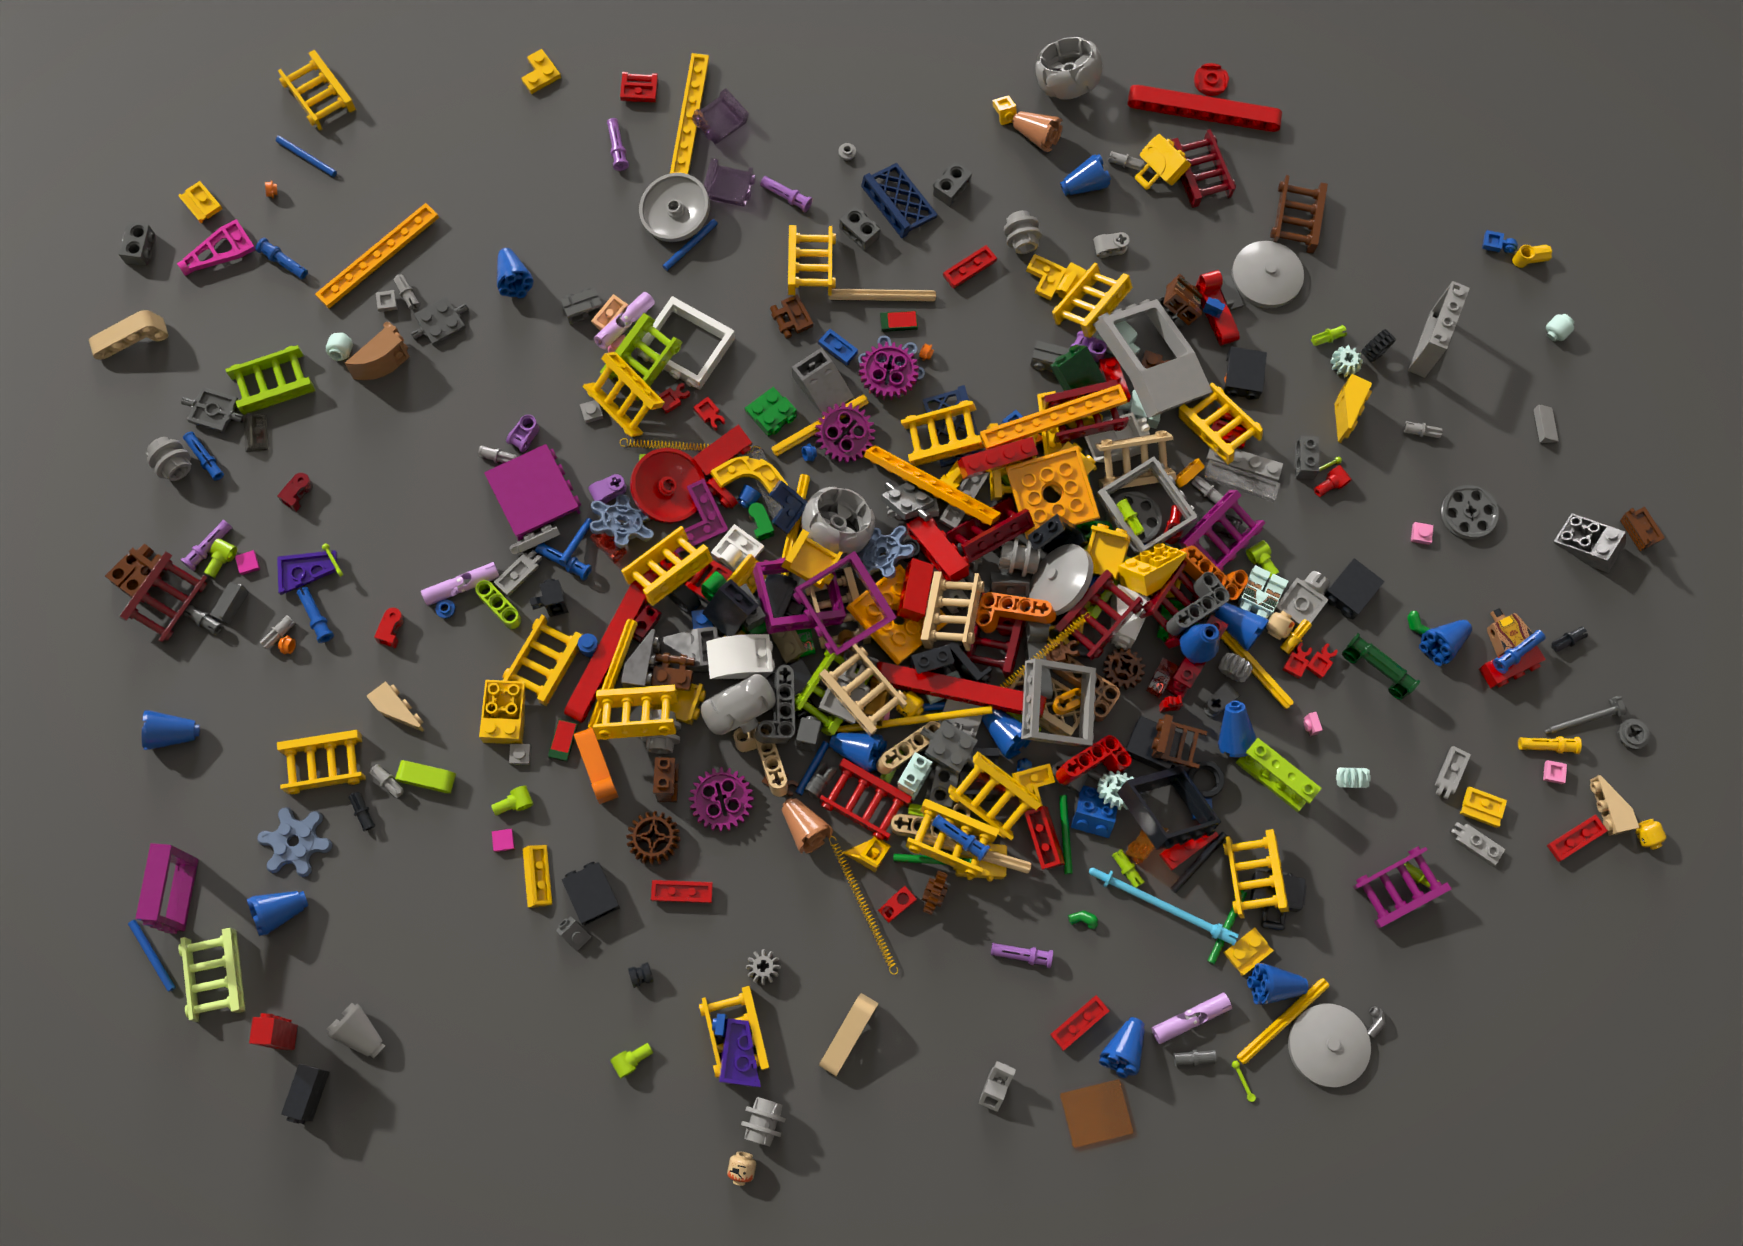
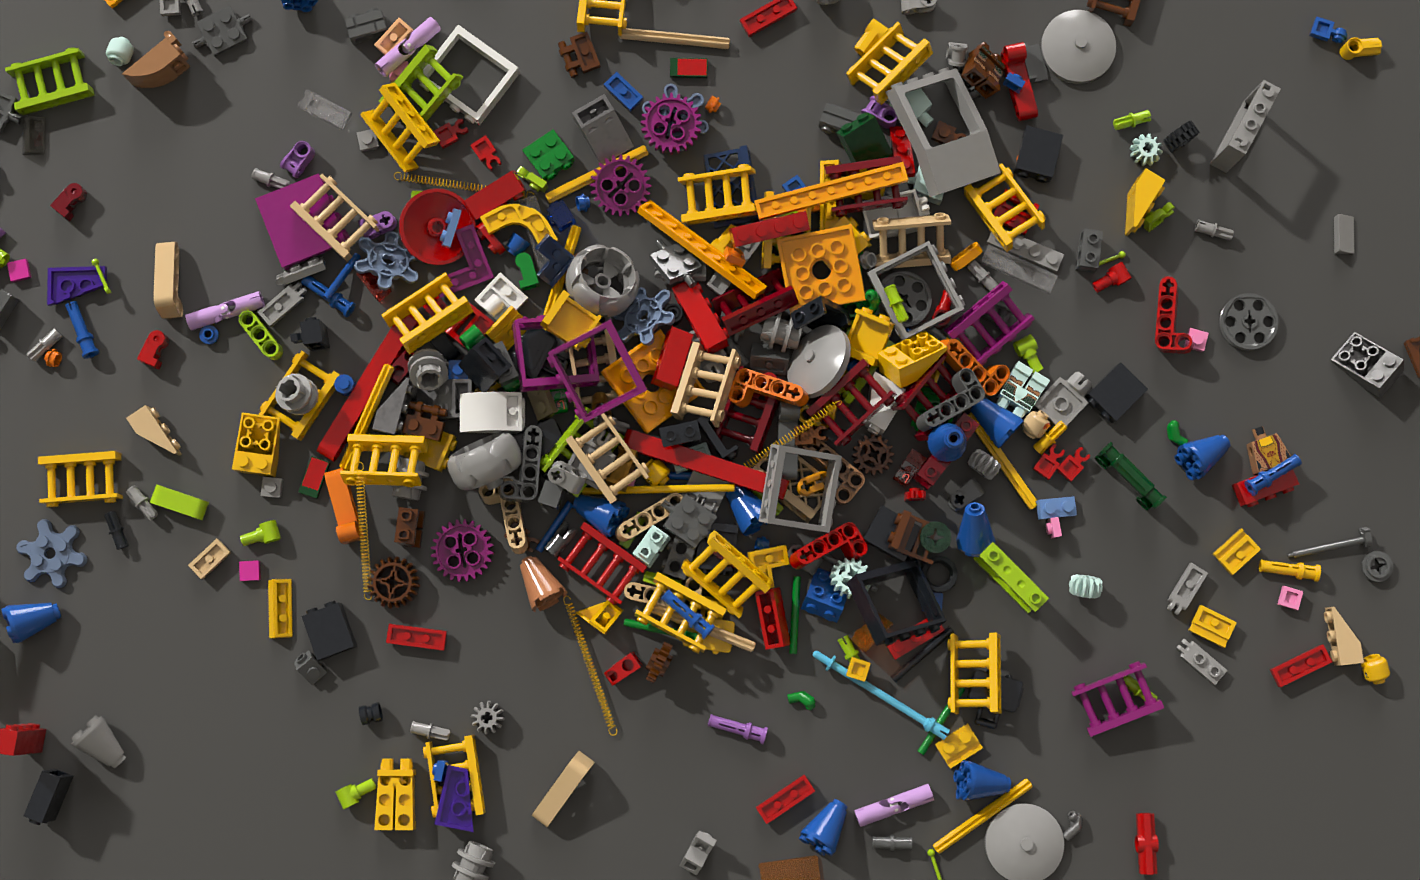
camera: 10 degrees right, 10 degrees up
yellow plate [1026,254,1066,301] -> none
light aqua head [1546,314,1574,341] -> none
black axle [1551,626,1588,652] -> none
none -> tan beam [154,242,183,319]
none -> tan plate [188,538,231,580]
none -> light grey piece [275,374,318,415]
none -> tan fence [290,174,379,262]
none -> clear plate [297,89,352,130]
none -> yellow piece [355,462,372,600]
none -> yellow hips [374,758,416,830]
none -> light grey piece [408,349,448,391]
none -> light grey axle [410,721,450,741]
none -> medium blue plate [440,208,461,248]
none -> lime plate [517,166,548,193]
none -> clear blue brick [546,200,576,233]
none -> light grey piece [548,461,588,494]
none -> orange plate [723,246,746,268]
none -> yellow plate [846,657,871,682]
none -> light grey plate [859,251,877,270]
none -> green arm [865,289,881,314]
none -> clear green gear [920,522,951,553]
none -> light grey piece [946,42,968,67]
none -> medium blue plate [1036,496,1077,520]
none -> red piece [1135,813,1159,875]
none -> lime plate [1144,202,1175,232]
none -> red beam [1155,276,1194,354]
none -> yellow plate [1212,528,1261,575]

